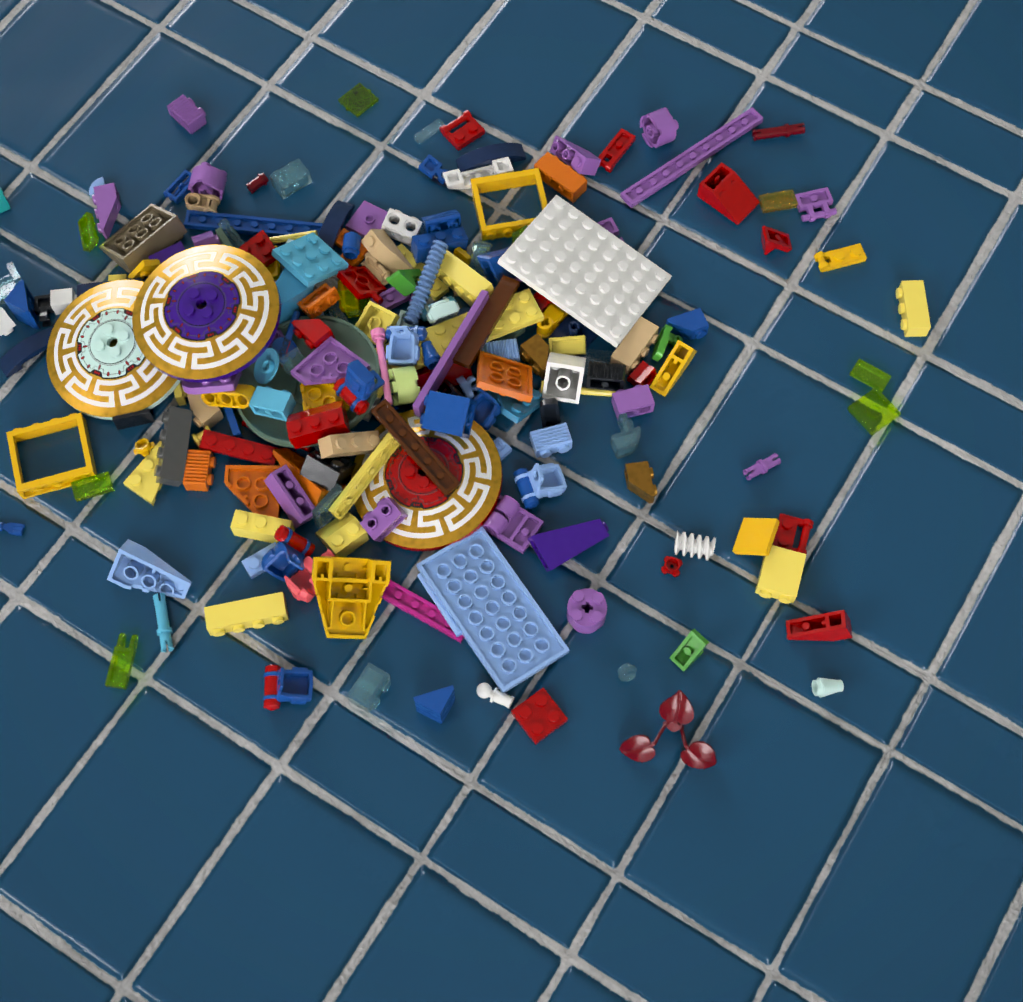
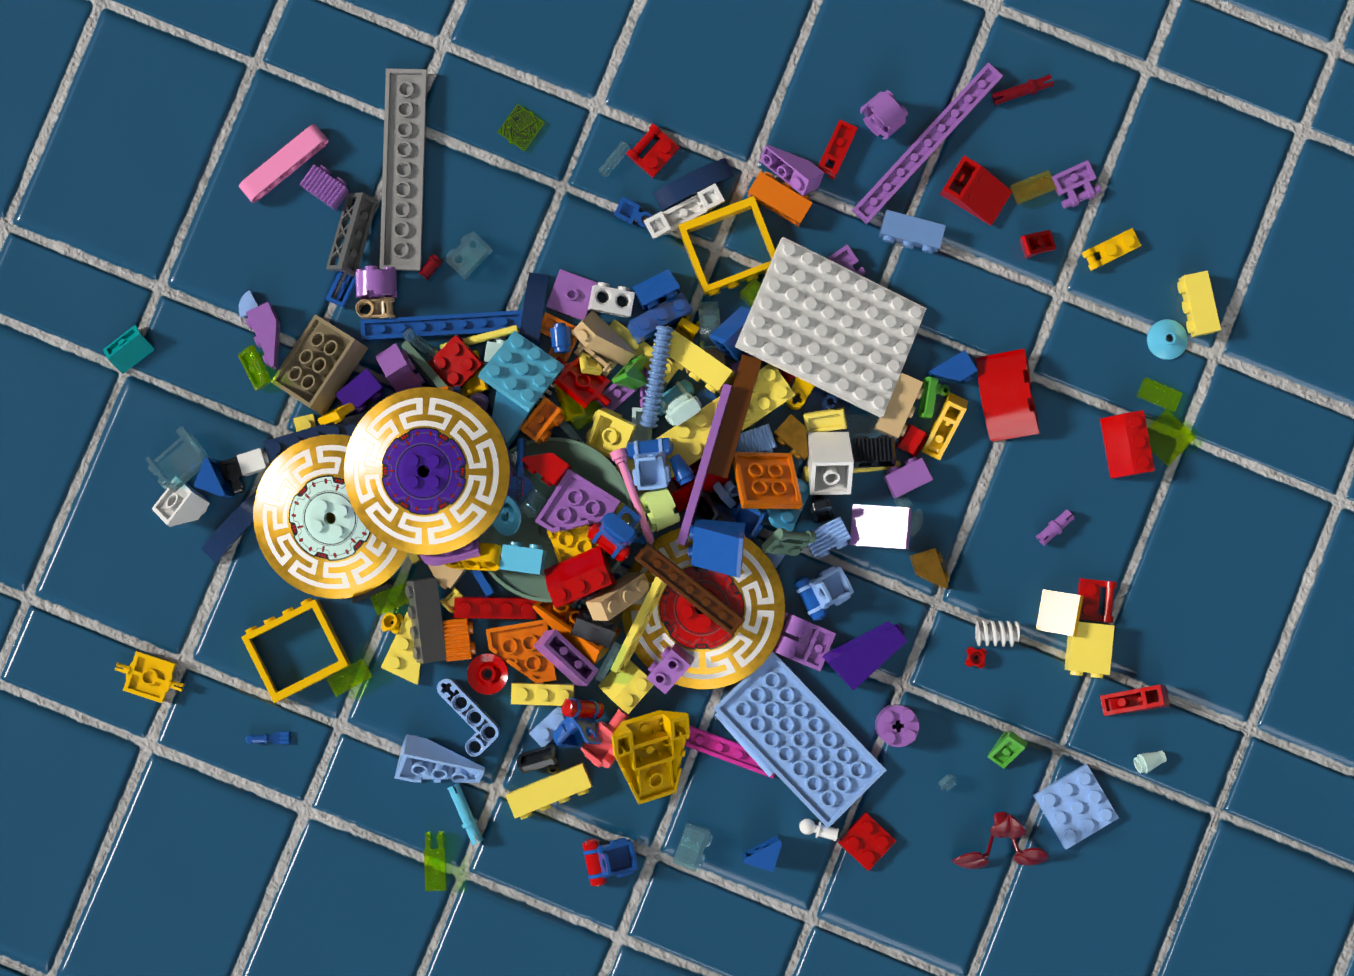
camera: 15 degrees left, 20 degrees up
none -> bright pink beam [239,124,329,203]
none -> dark grey fence [326,192,378,276]
none -> clear neon green plate [370,582,409,616]
none -> light grey plate [380,68,427,271]
none -> light blue beam [437,678,500,757]
none -> red dish [467,653,508,695]
none -> black piece [517,744,559,773]
none -> light yellow tile [579,352,603,376]
none -> sand green plate [761,528,816,556]
none -> tile [850,504,912,549]
none -> medium blue brick [878,210,946,254]
none -> red panel [976,348,1039,442]
none -> light blue plate [1033,764,1119,849]
none -> red slope [1100,410,1155,479]
none -> medium azure dish [1147,319,1188,360]

